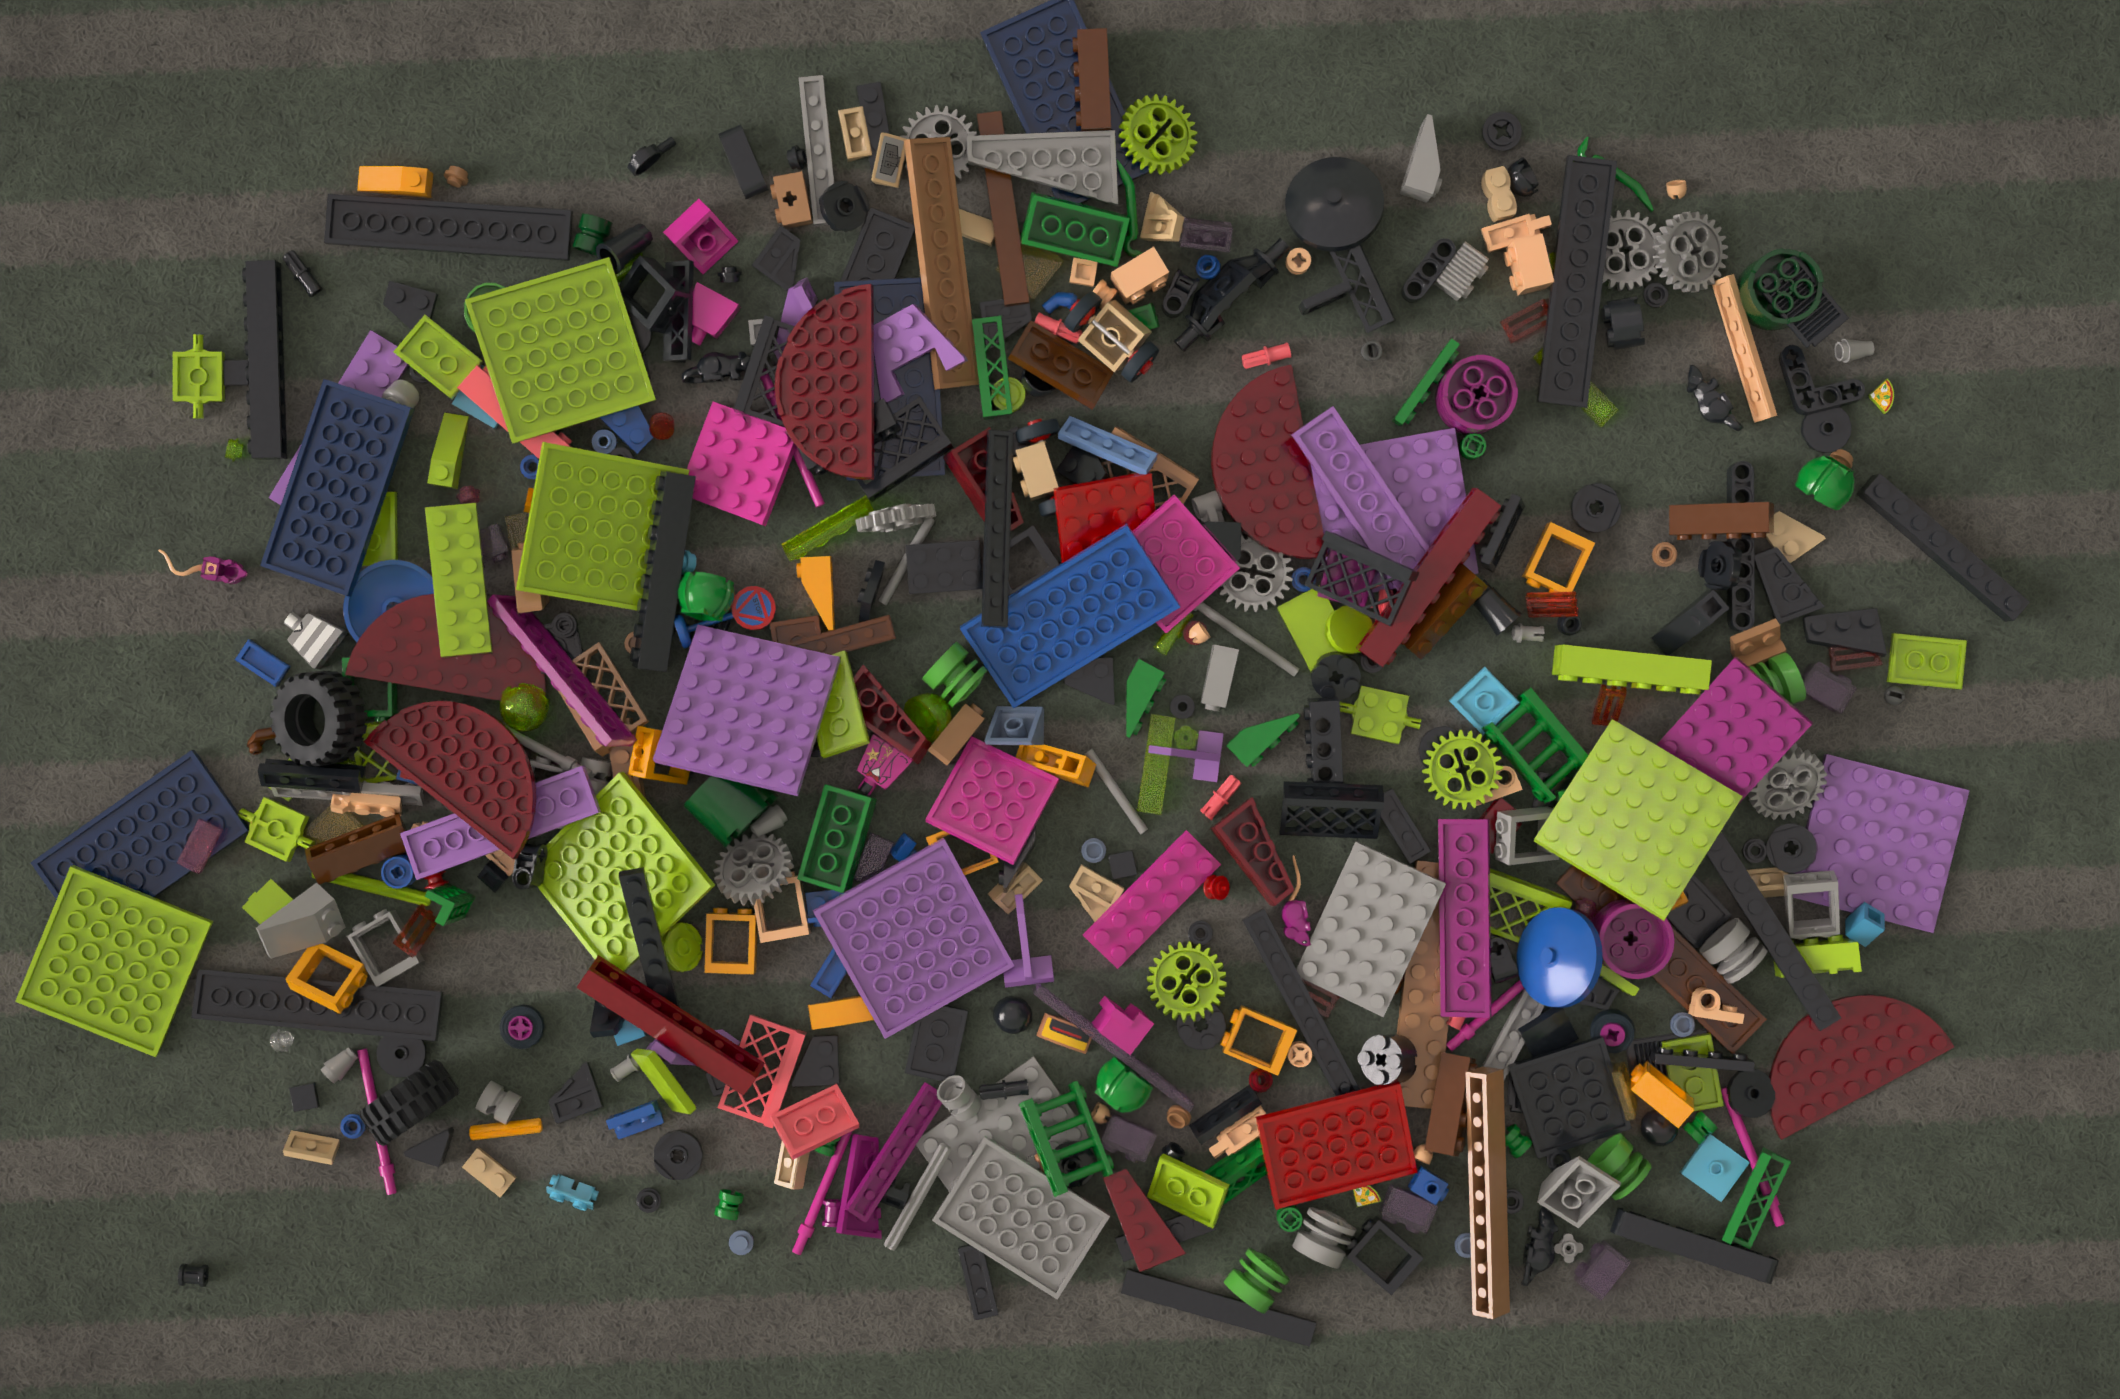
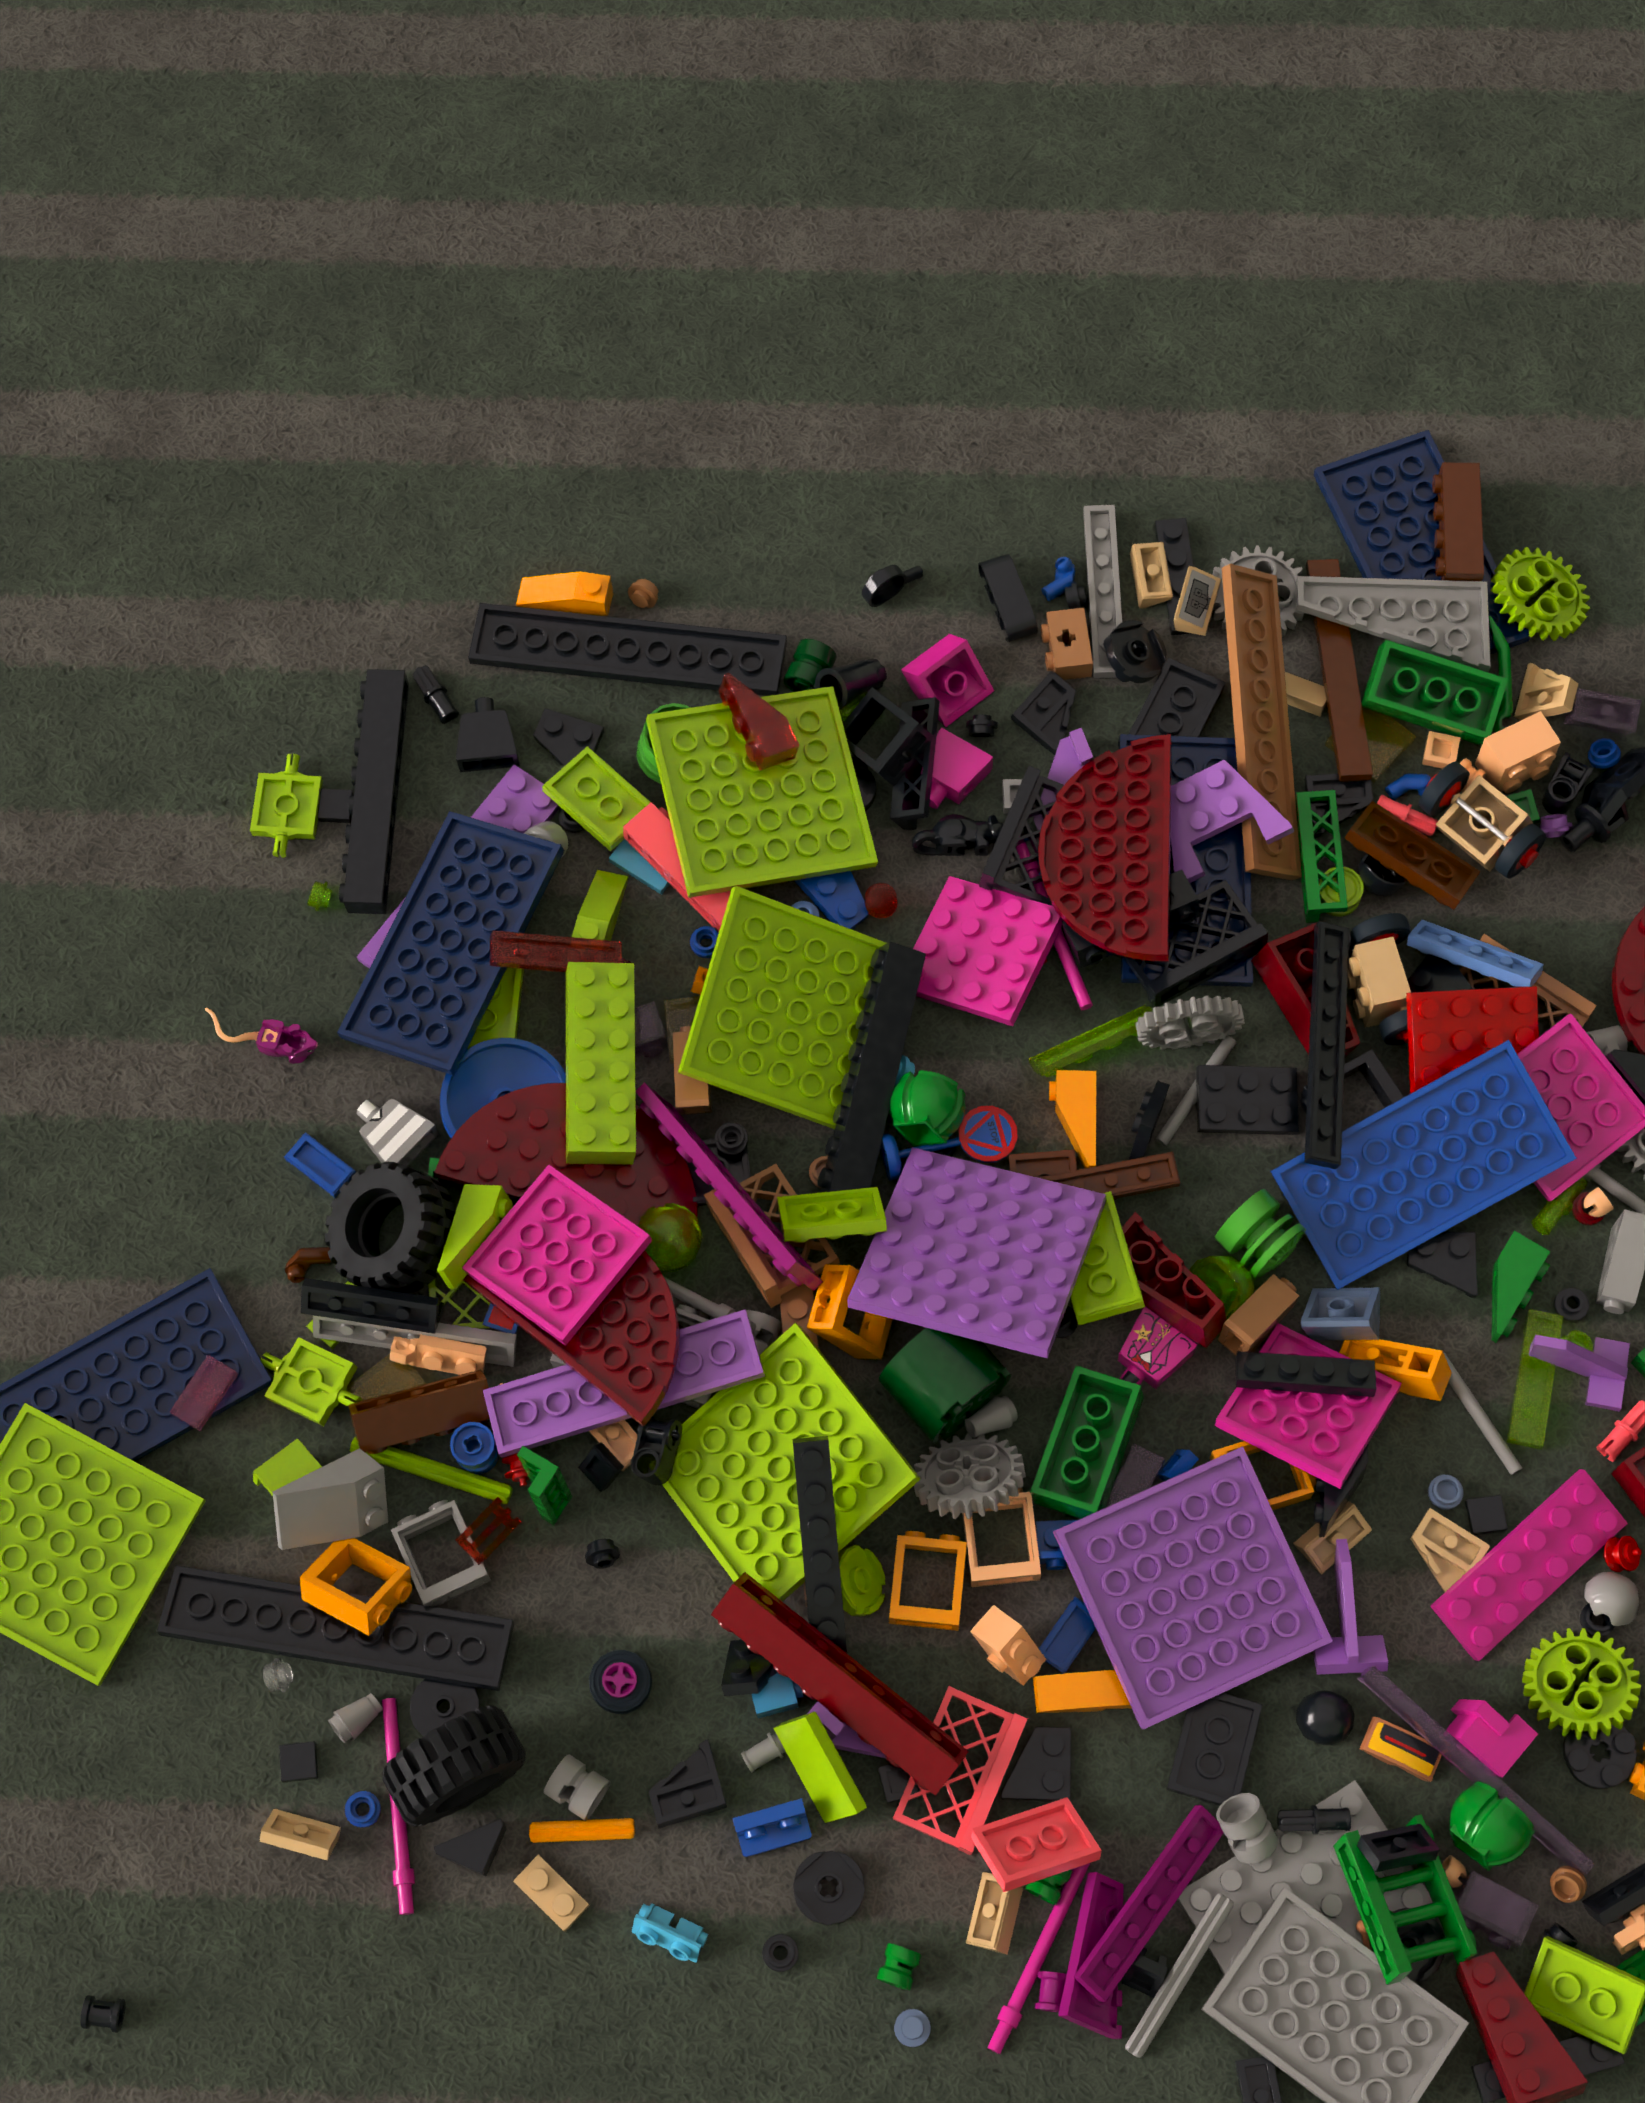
camera: 10 degrees right, 20 degrees down
none -> lime slope [437,1184,513,1289]
none -> black torso [456,697,520,773]
none -> dark pink plate [462,1165,652,1346]
none -> clear red plate [490,930,622,972]
none -> black plate [585,1538,620,1569]
none -> clear red slope [719,673,799,771]
none -> lime plate [777,1187,887,1243]
none -> light nougat brick [970,1605,1046,1686]
none -> blue arm [1041,557,1076,601]
none -> black plate [1235,1351,1376,1397]
none -> black plate [1357,1823,1440,1872]
none -> medium lavender plate [1540,814,1572,838]
none -> light grey hair [1584,1572,1639,1626]

